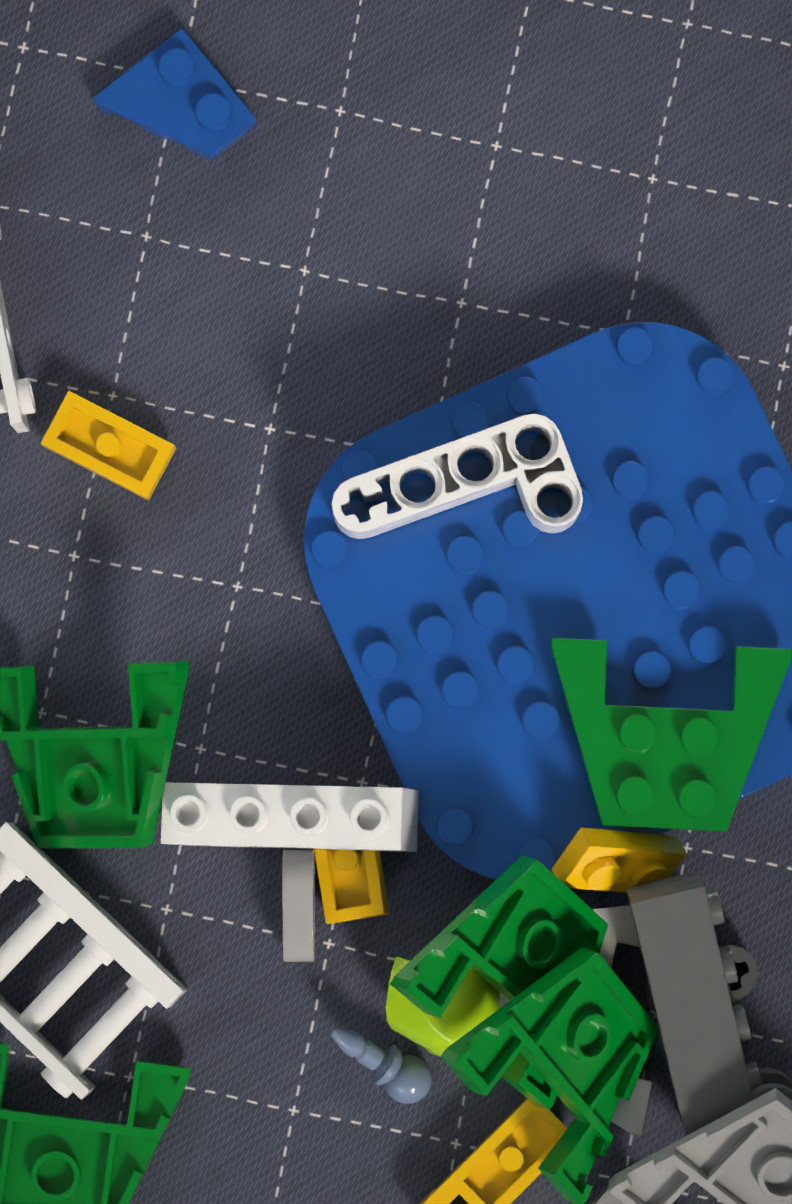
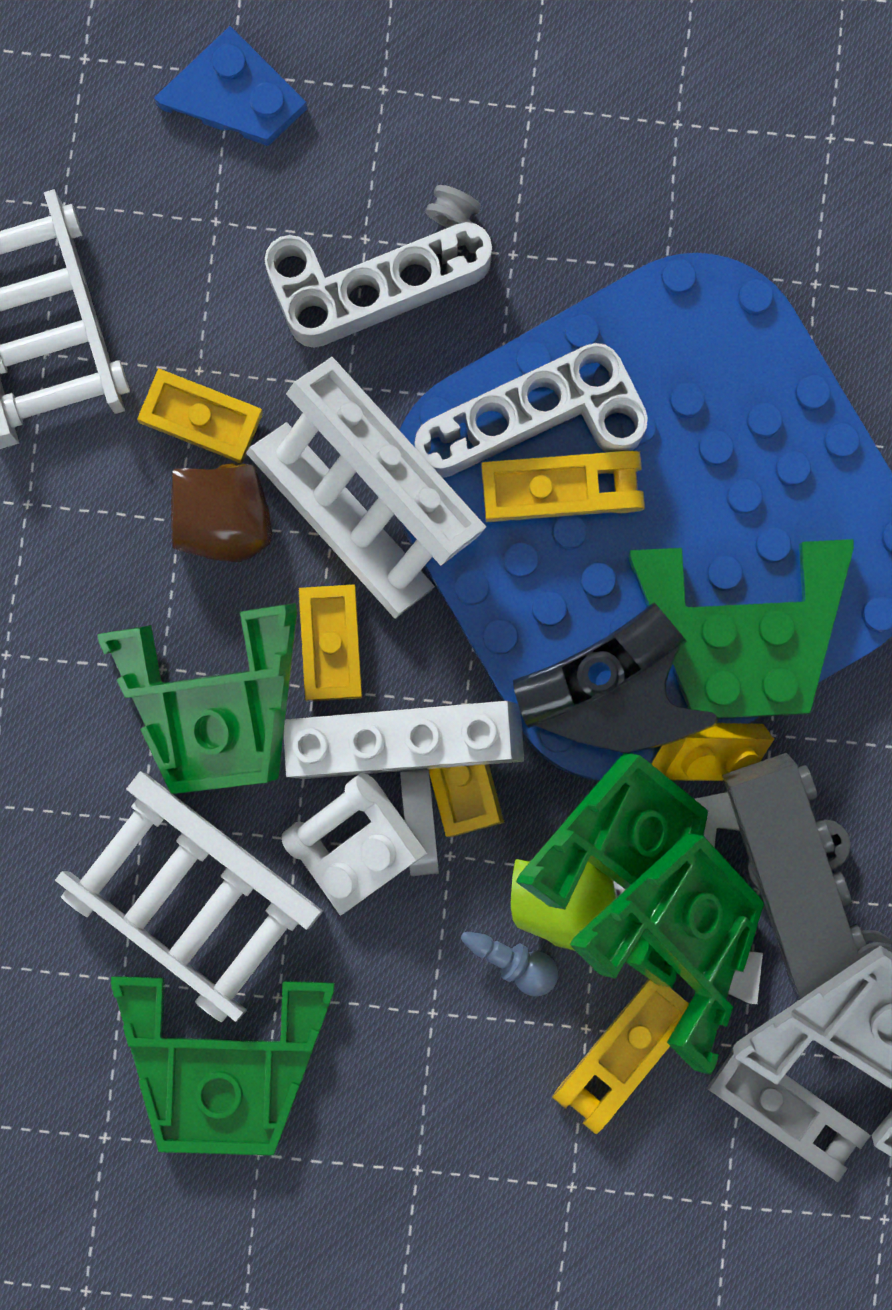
camera: 10 degrees left, 0 degrees up
none -> reddish brown piece [171,463,273,562]
none -> white fence [246,357,486,619]
none -> white beam [265,222,492,348]
none -> white plate [281,773,427,916]
none -> yellow plate [299,584,362,702]
none -> light grey bush [425,185,481,228]
none -> yellow plate [481,451,645,522]
none -> black pin [513,603,718,754]

